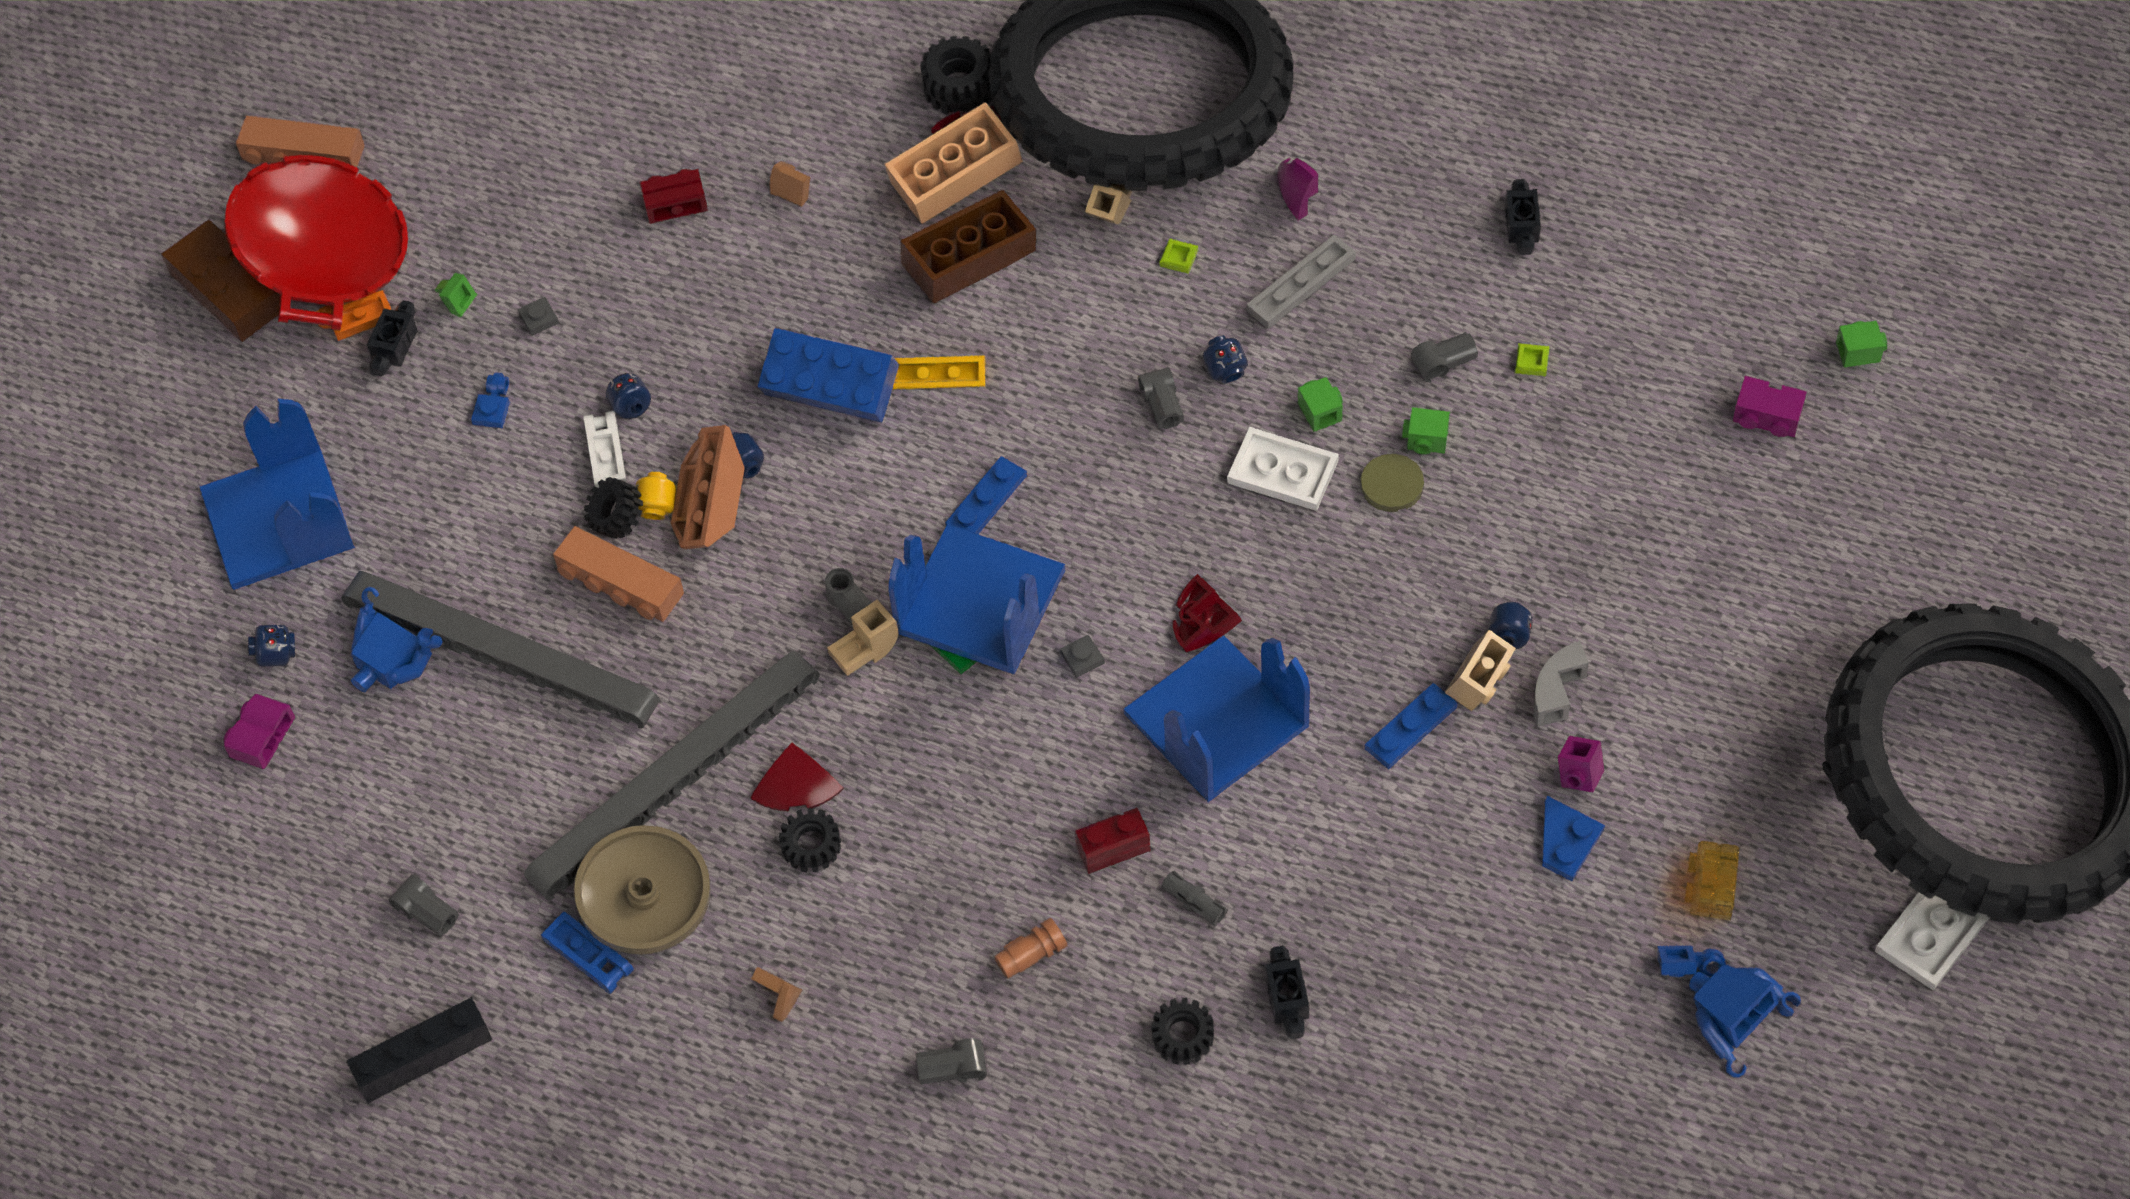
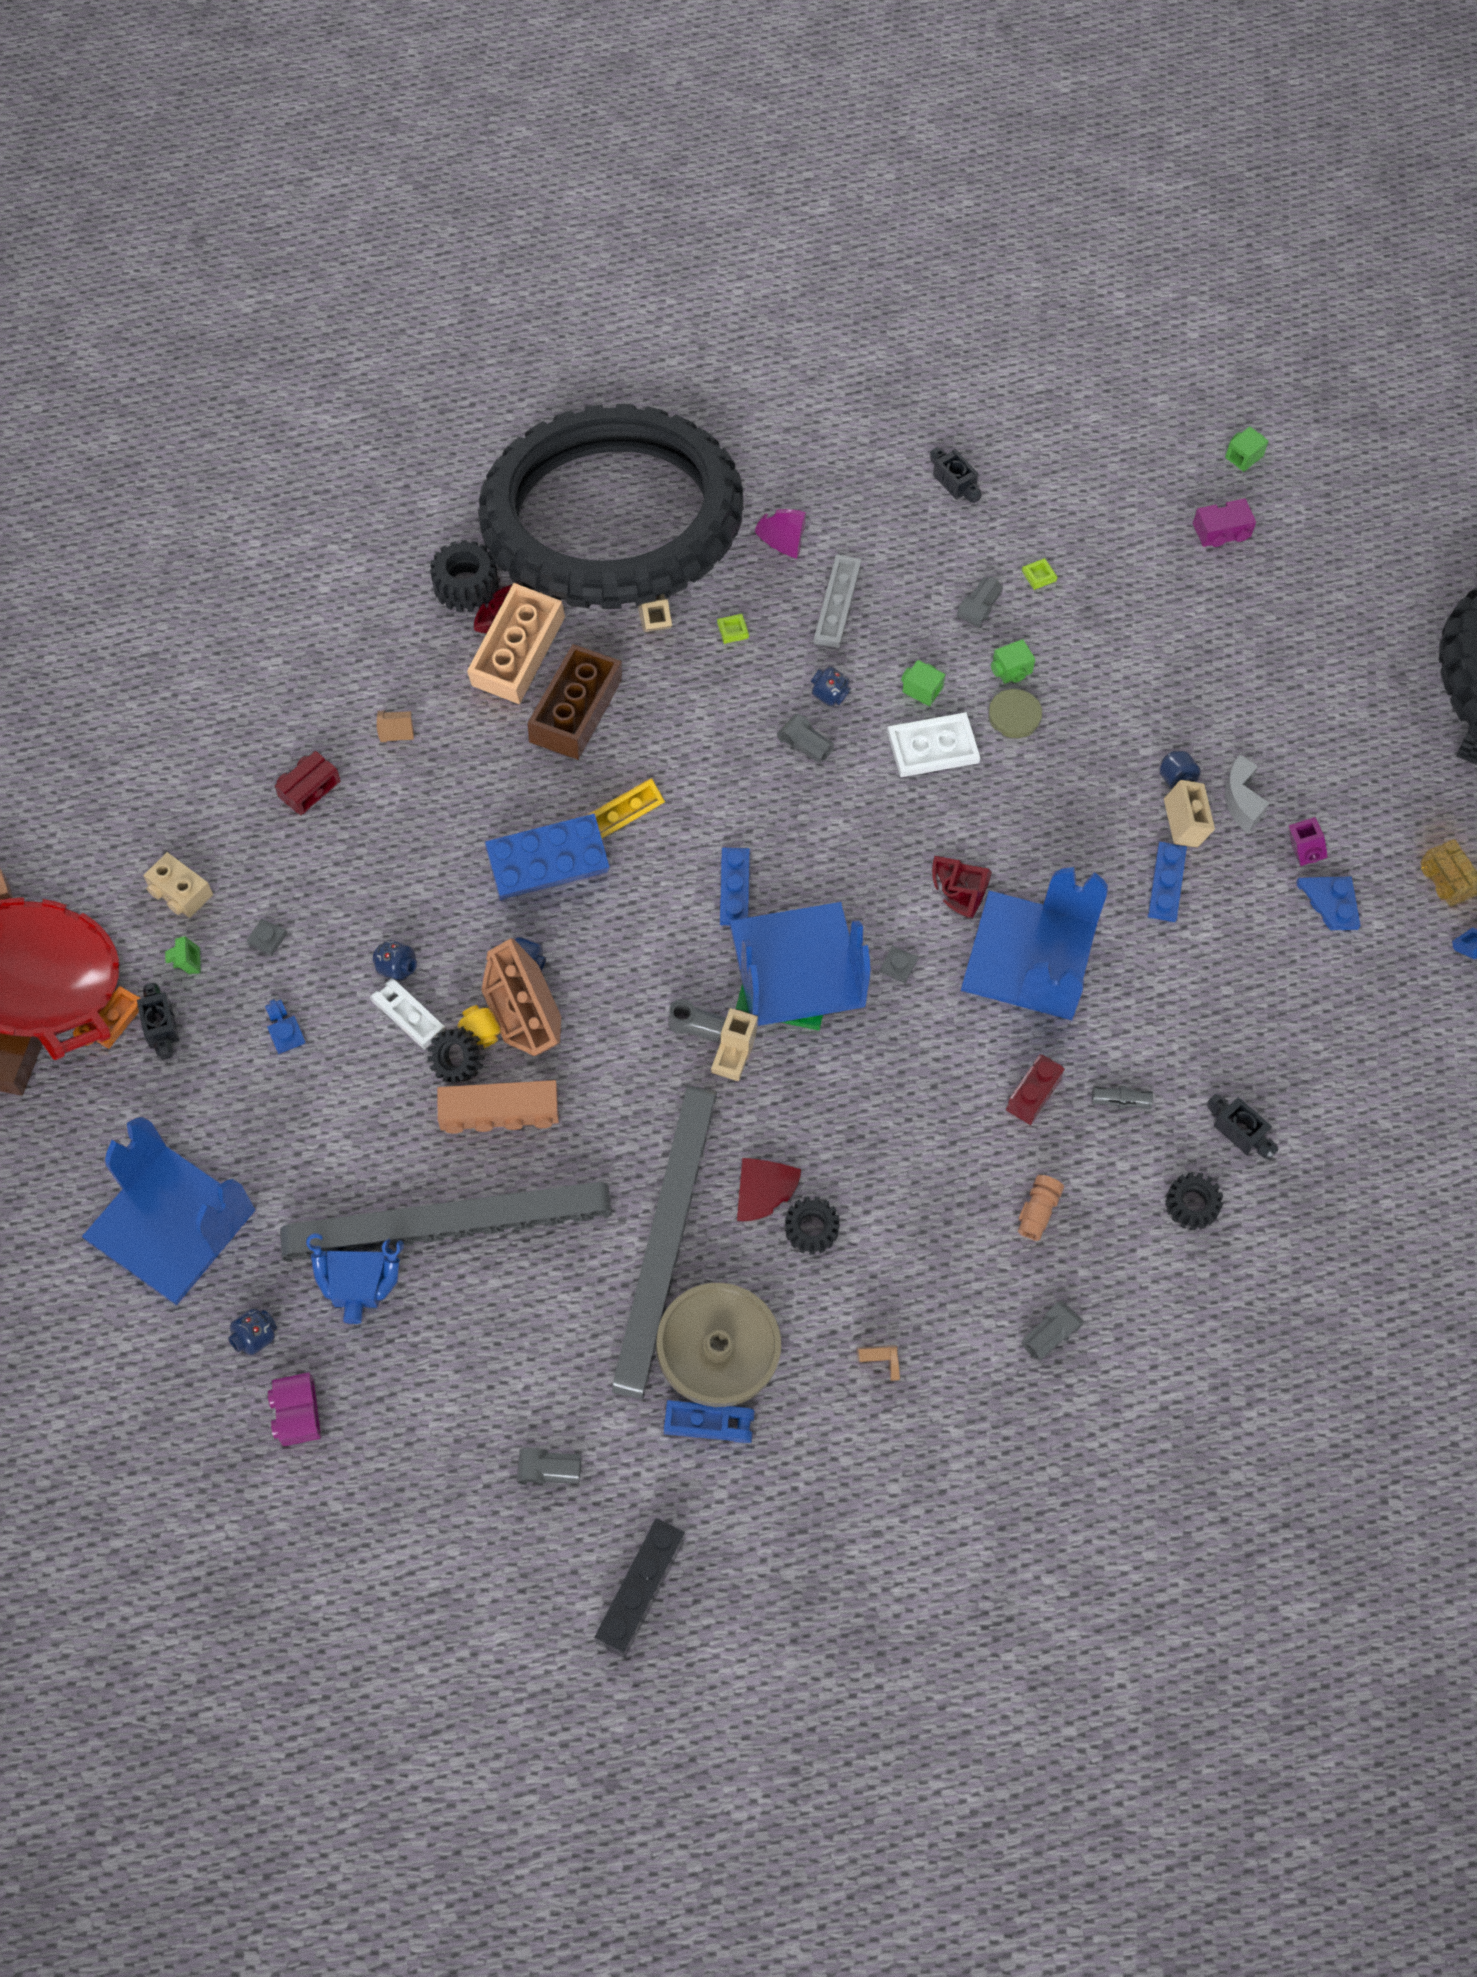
camera: 40 degrees left, 5 degrees up
none -> tan brick [143,852,213,918]

